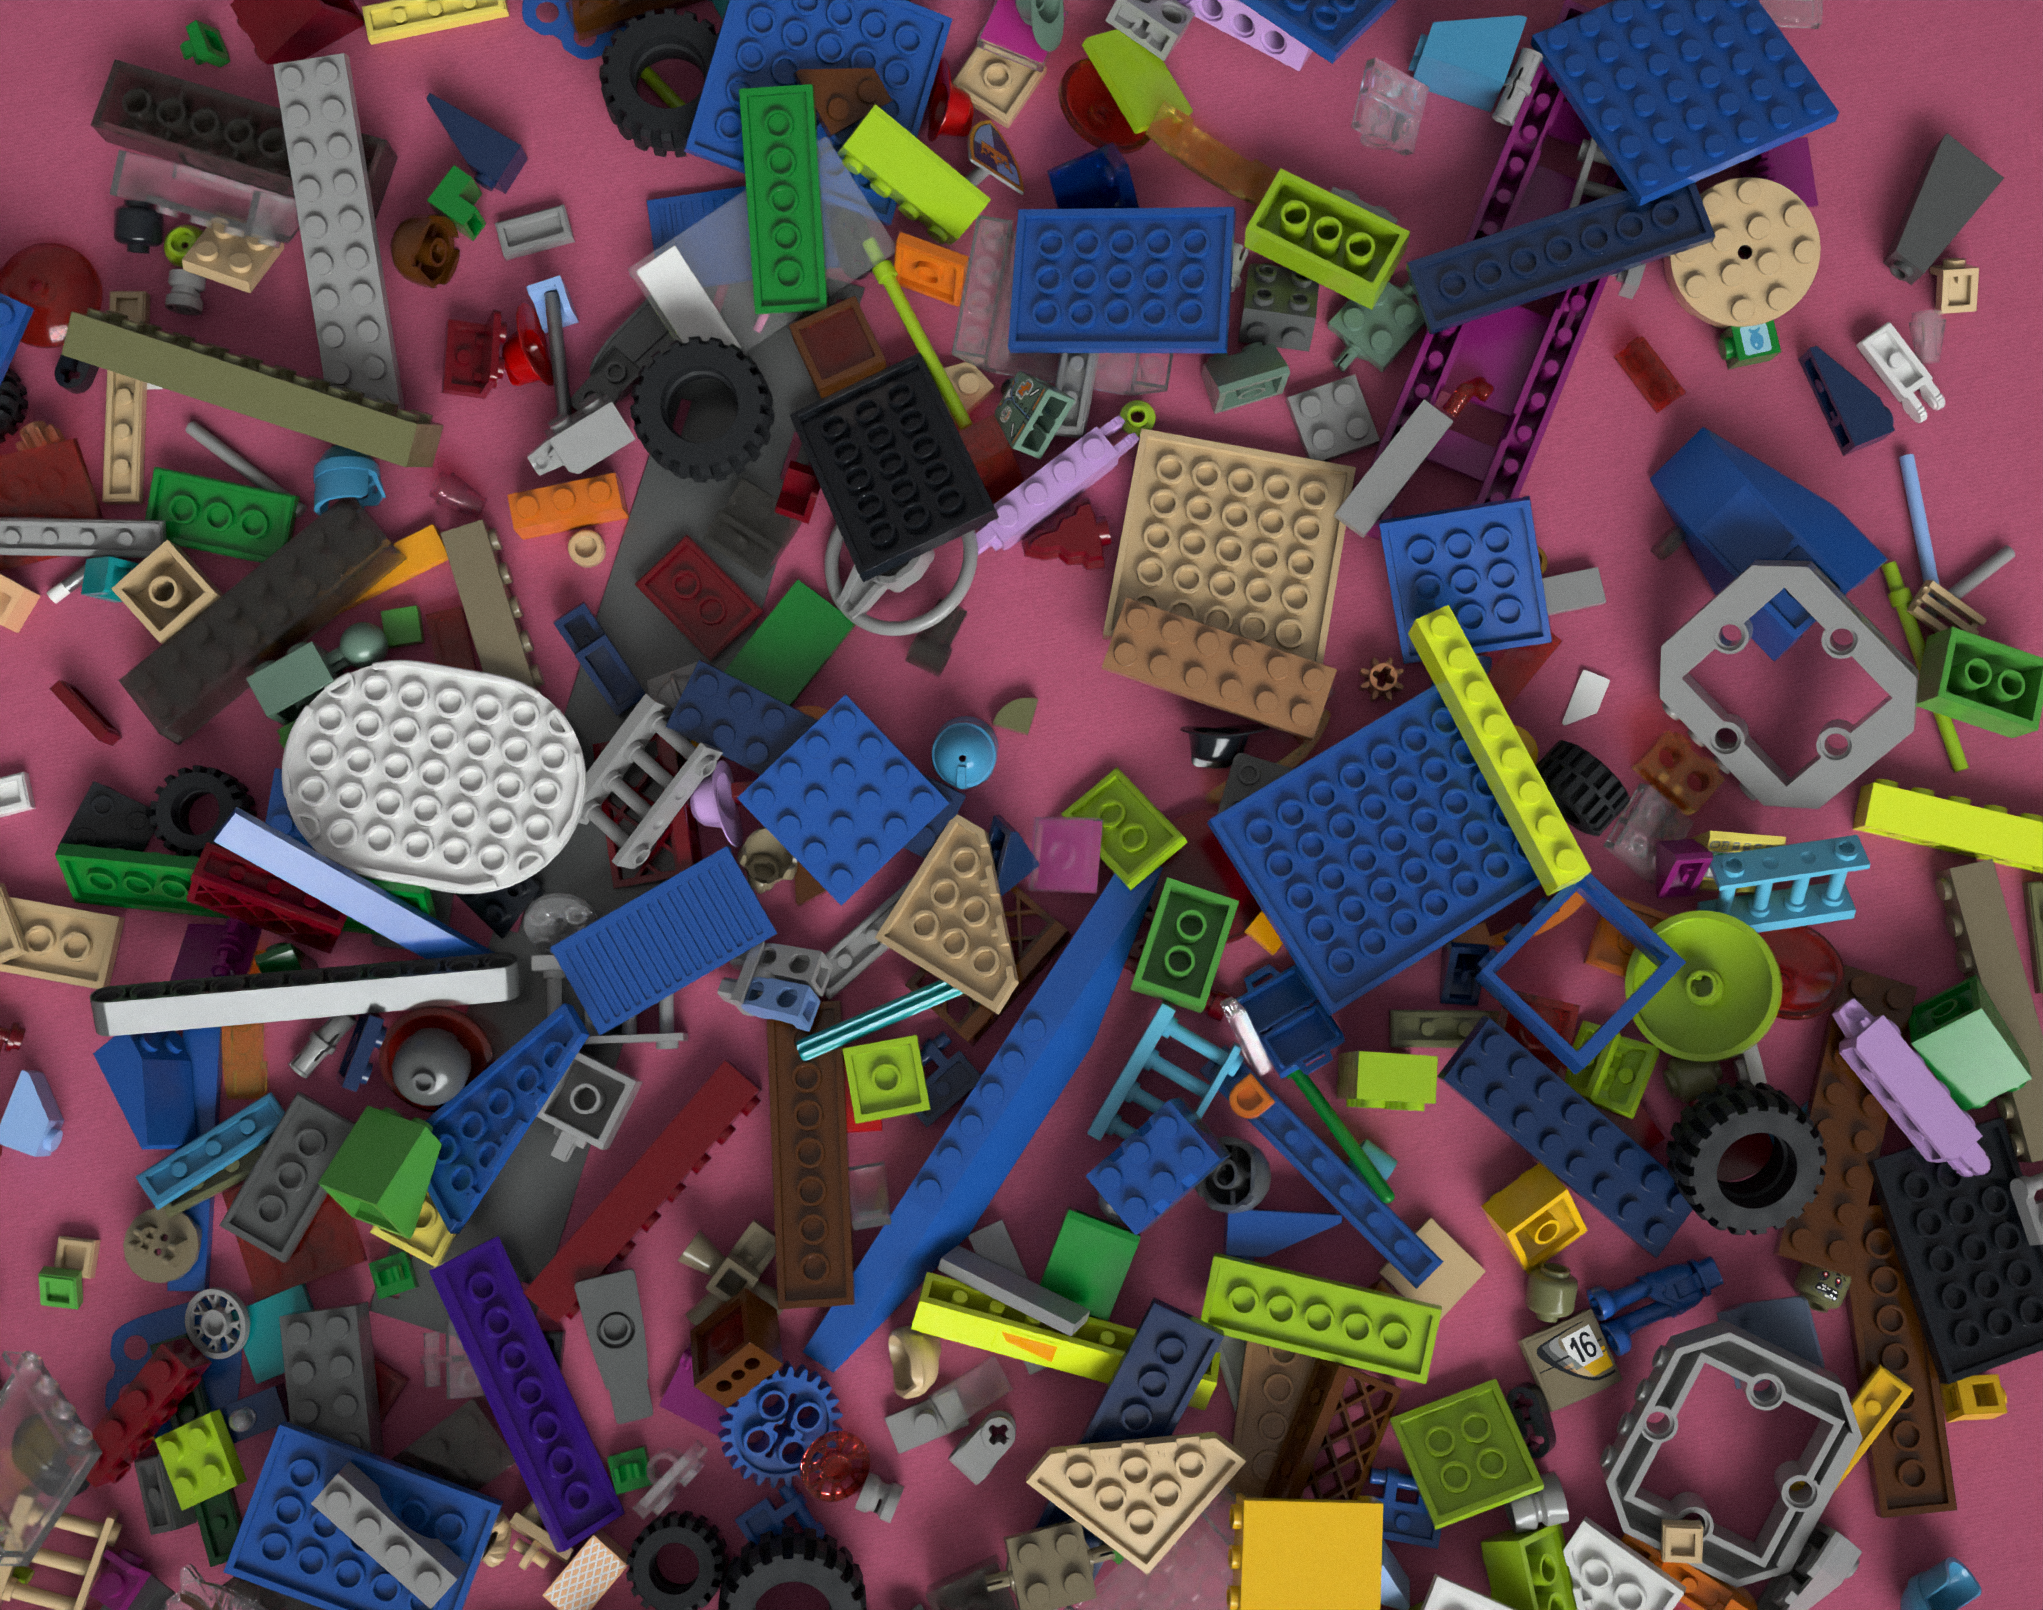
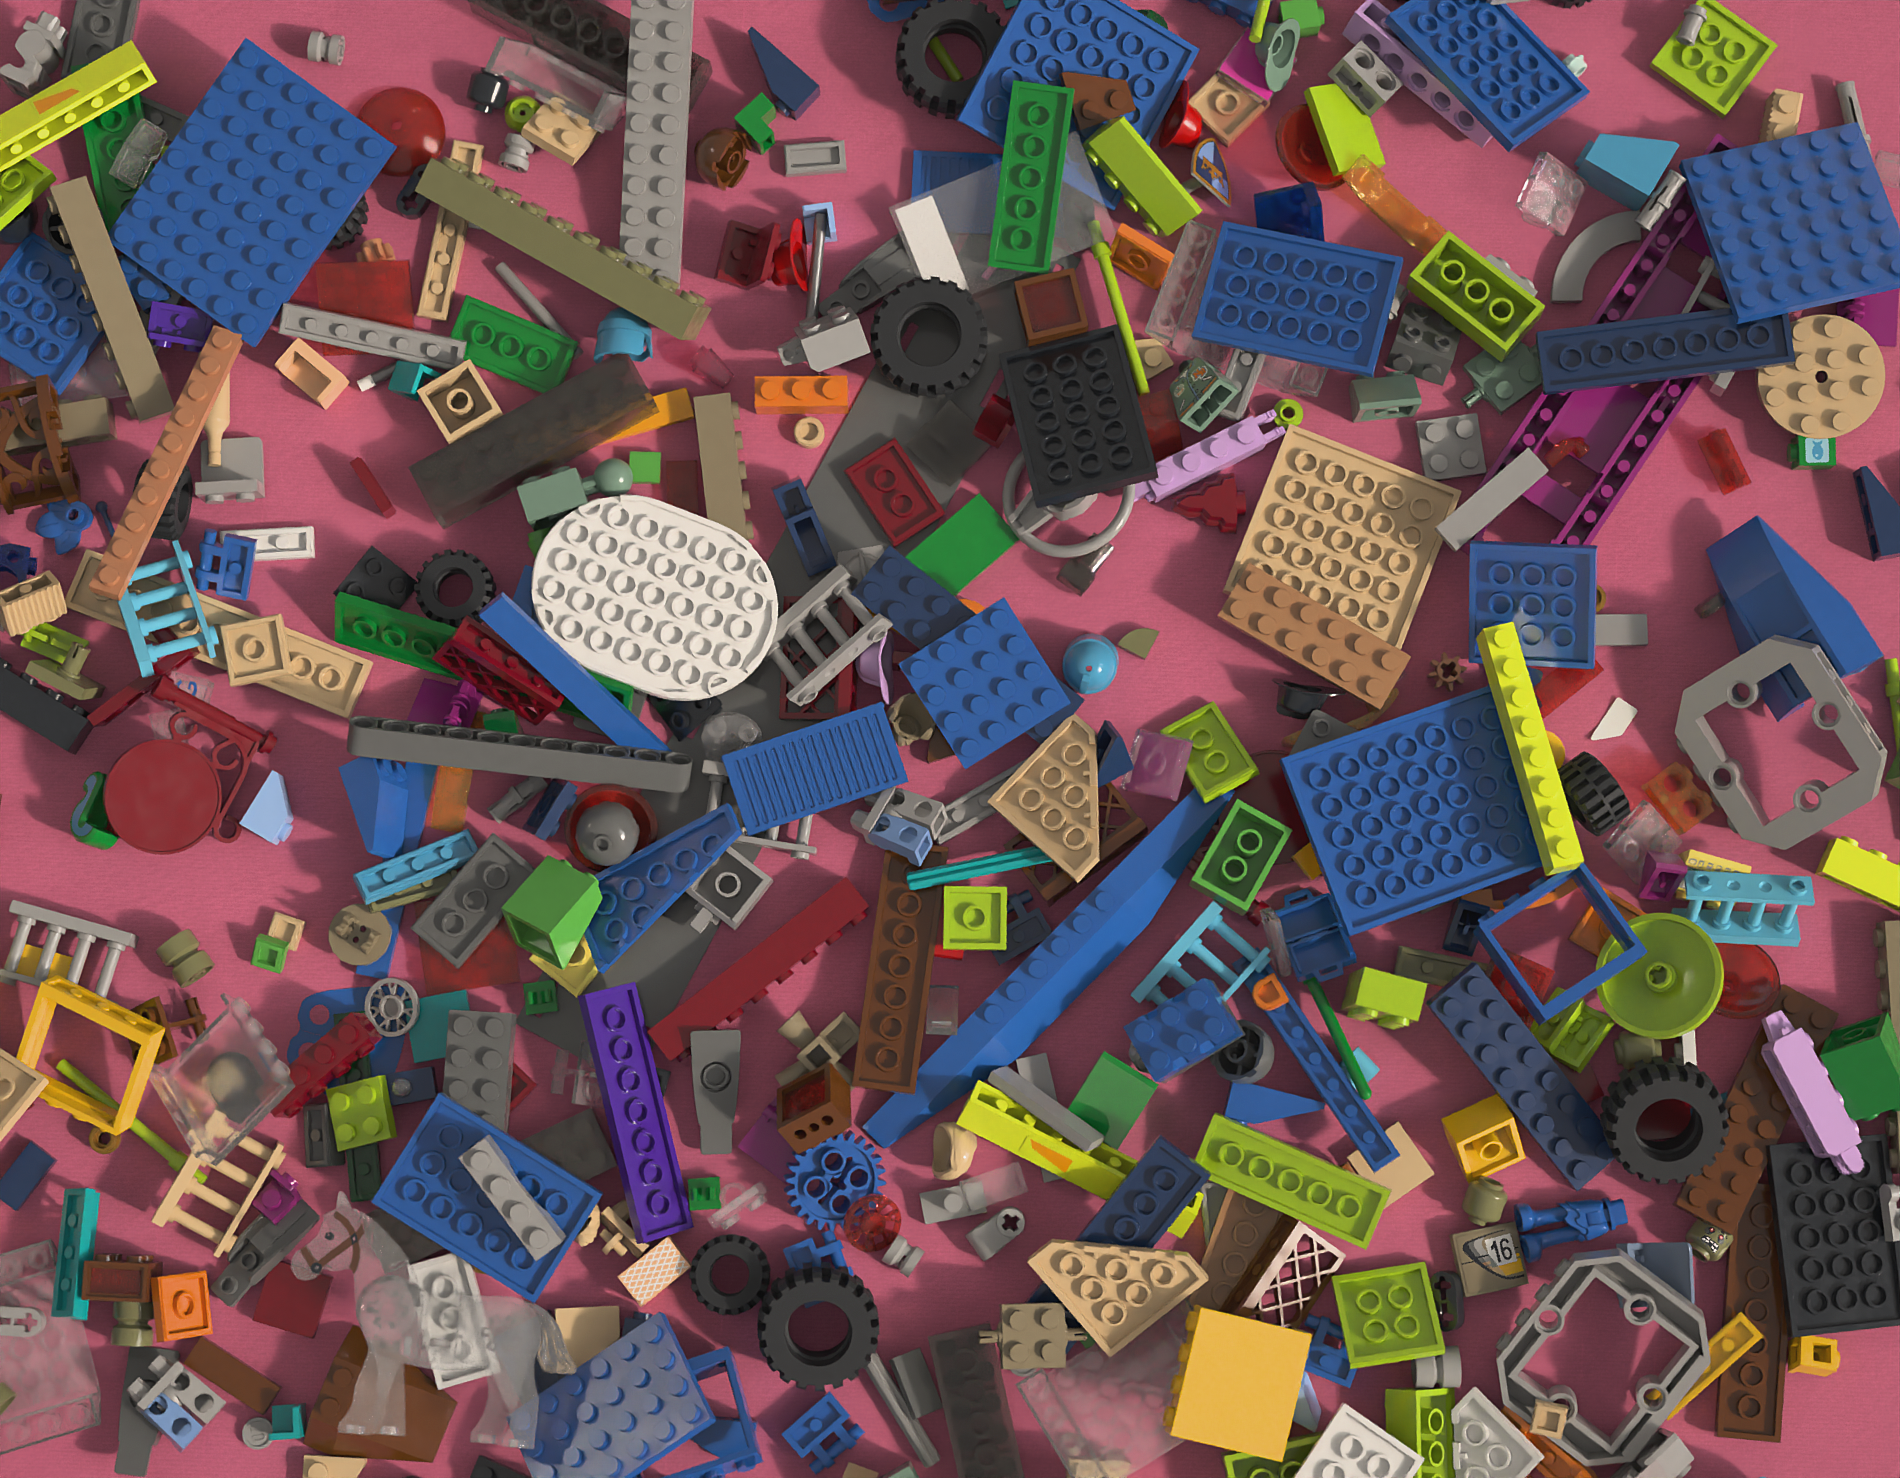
camera: 10 degrees right, 0 degrees up
none -> light grey tile [1550,210,1641,303]

